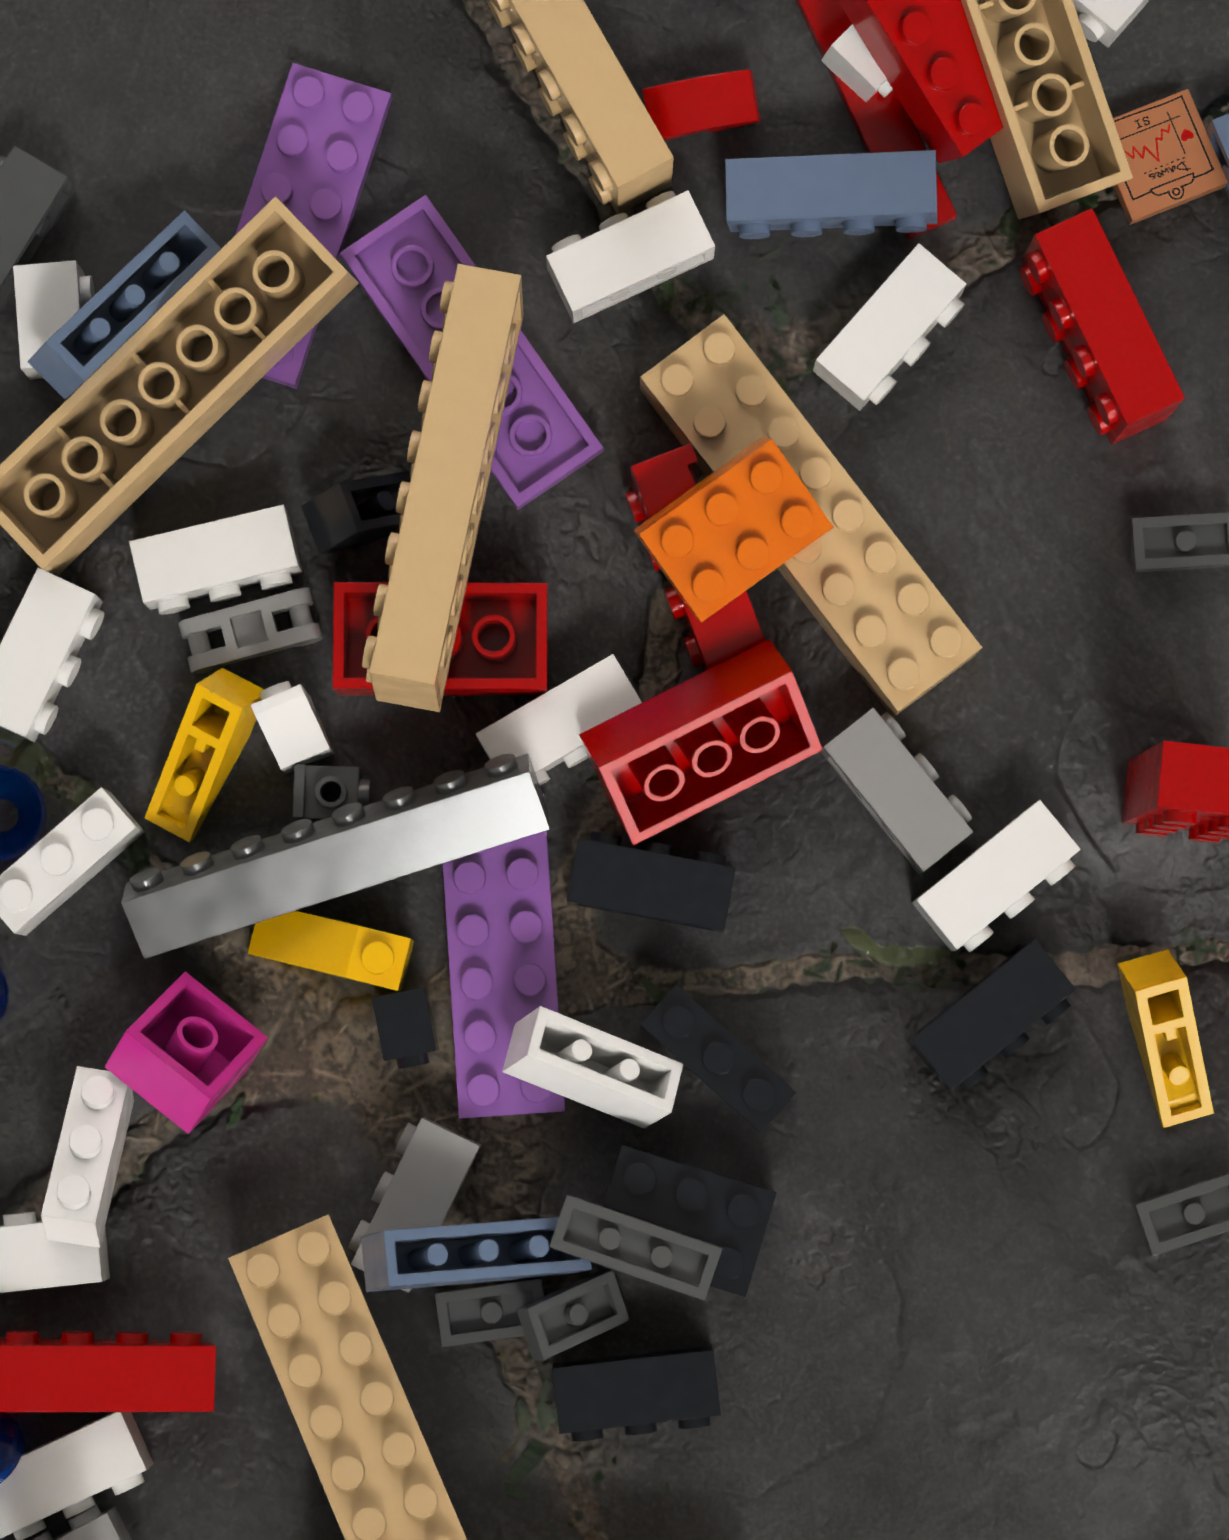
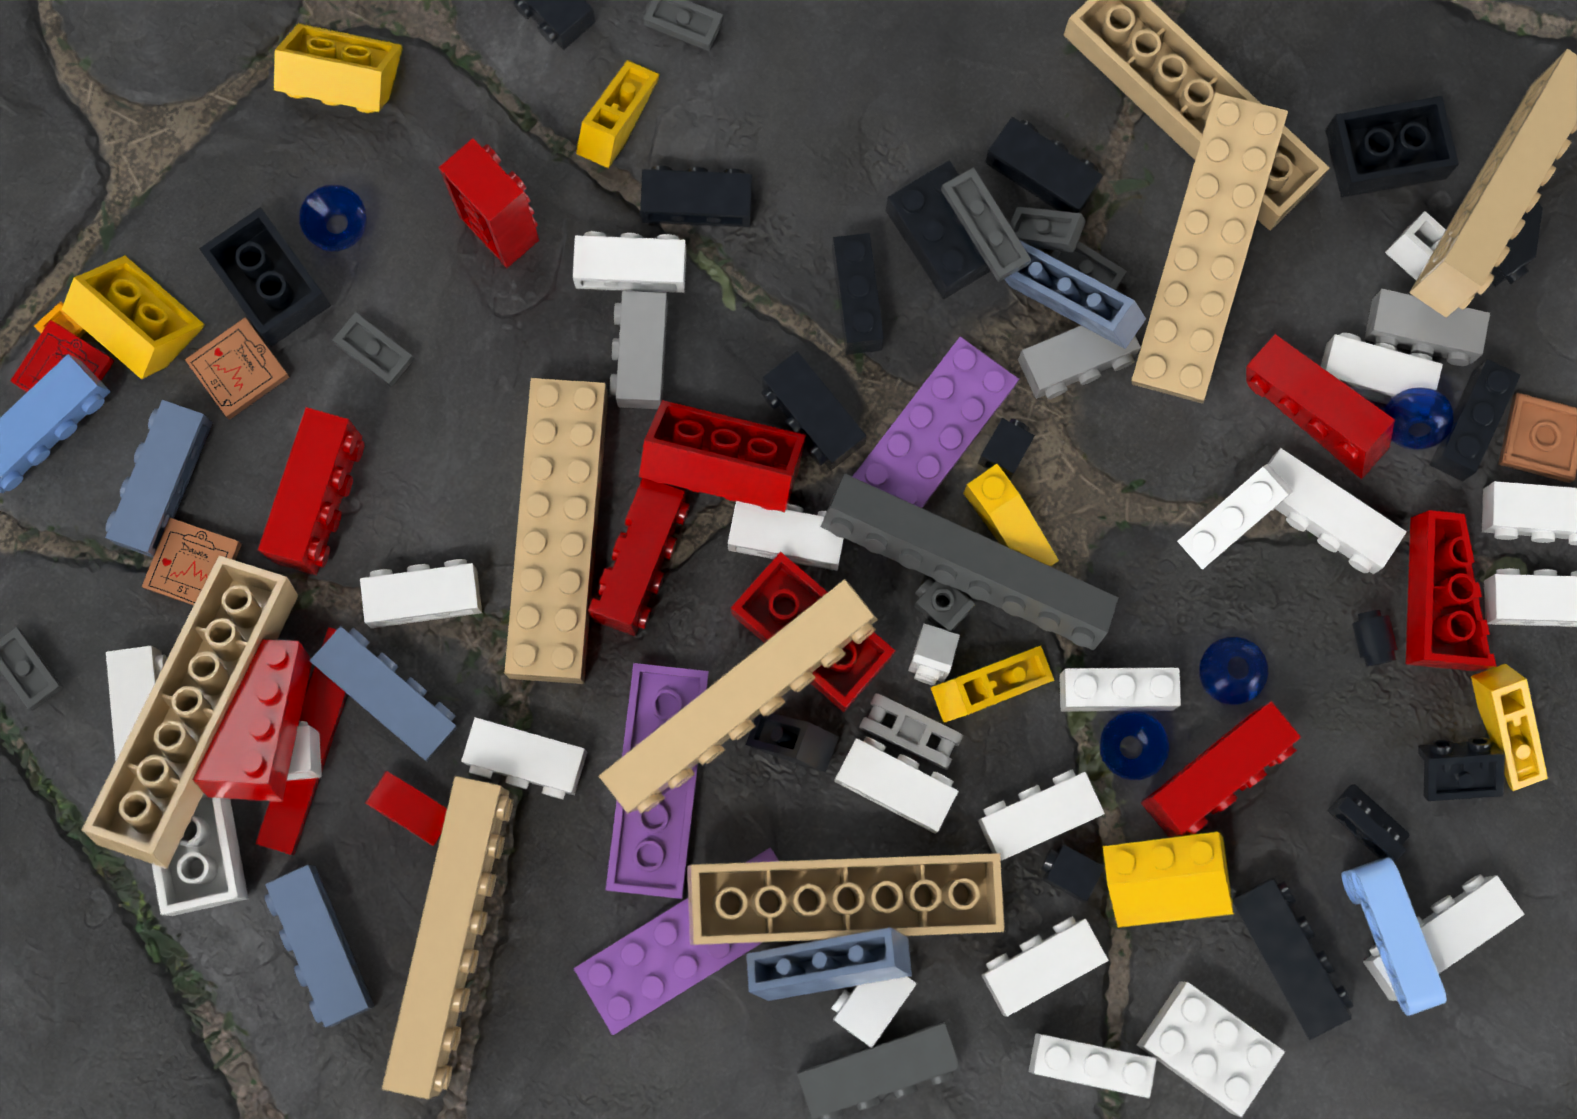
camera: 140 degrees left, 5 degrees down
dark pink brick [105,971,269,1134] -> none
white brick [502,1006,683,1128] -> none
orange brick [633,436,834,623] -> none

